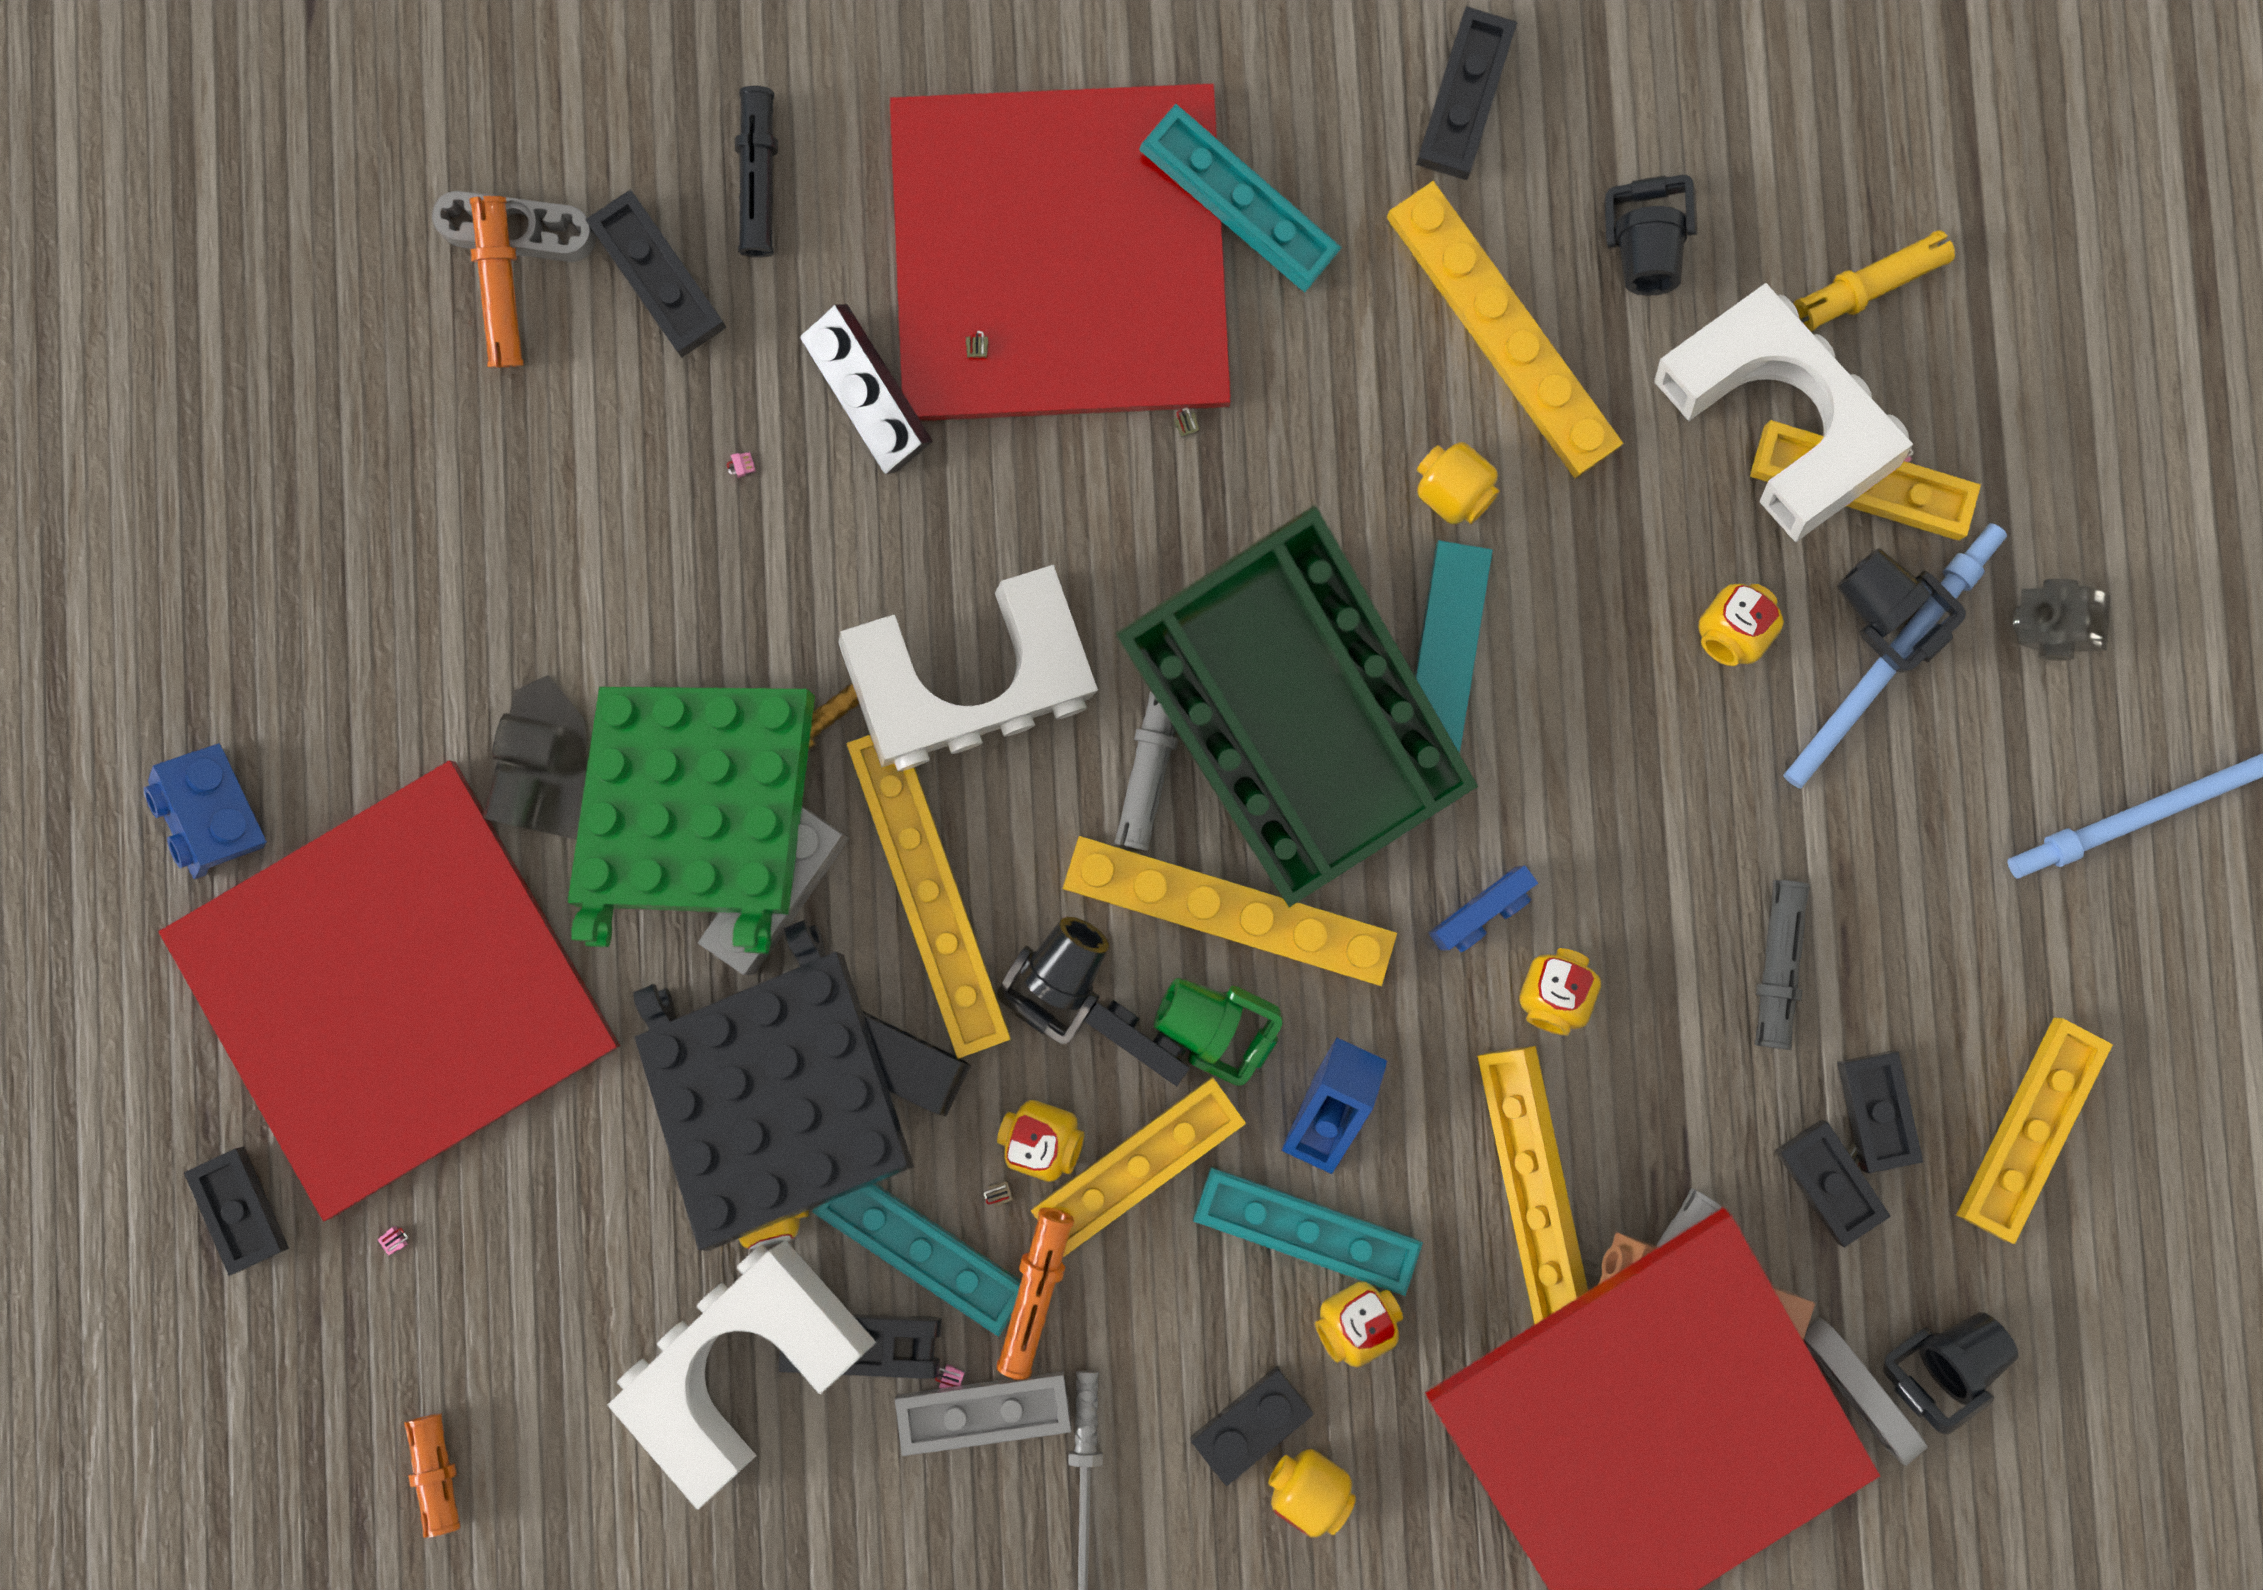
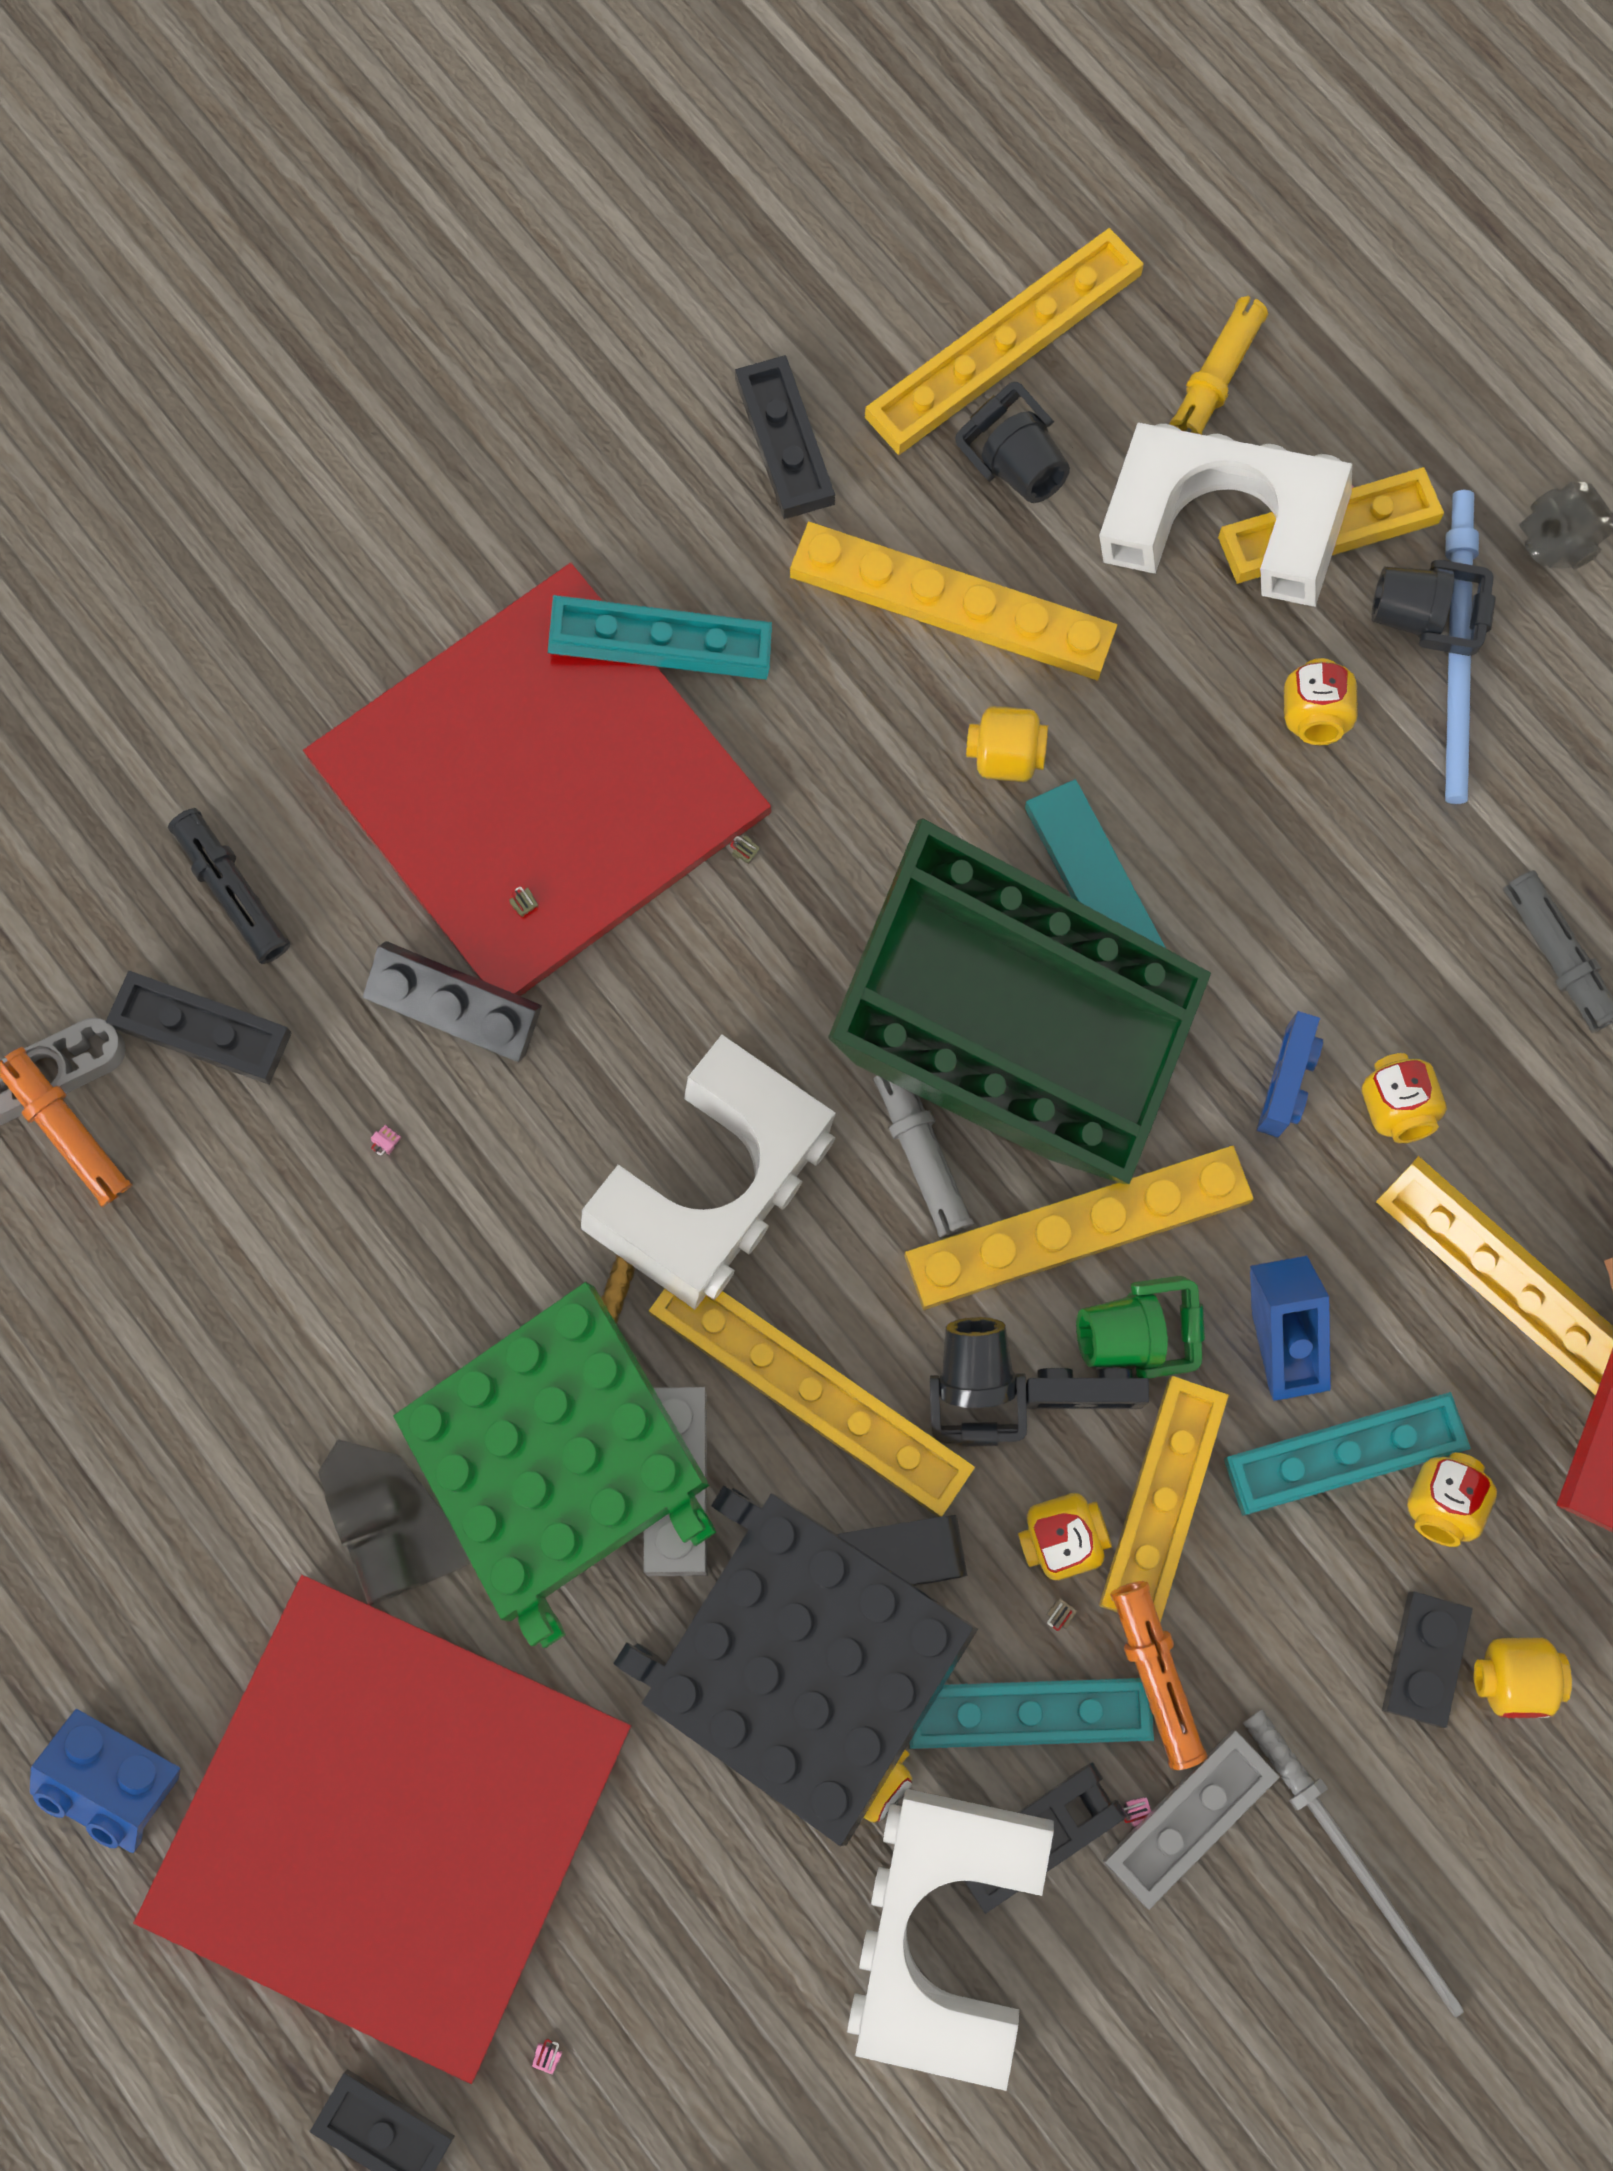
camera: 30 degrees left, 10 degrees down
none -> yellow plate [865,228,1144,455]

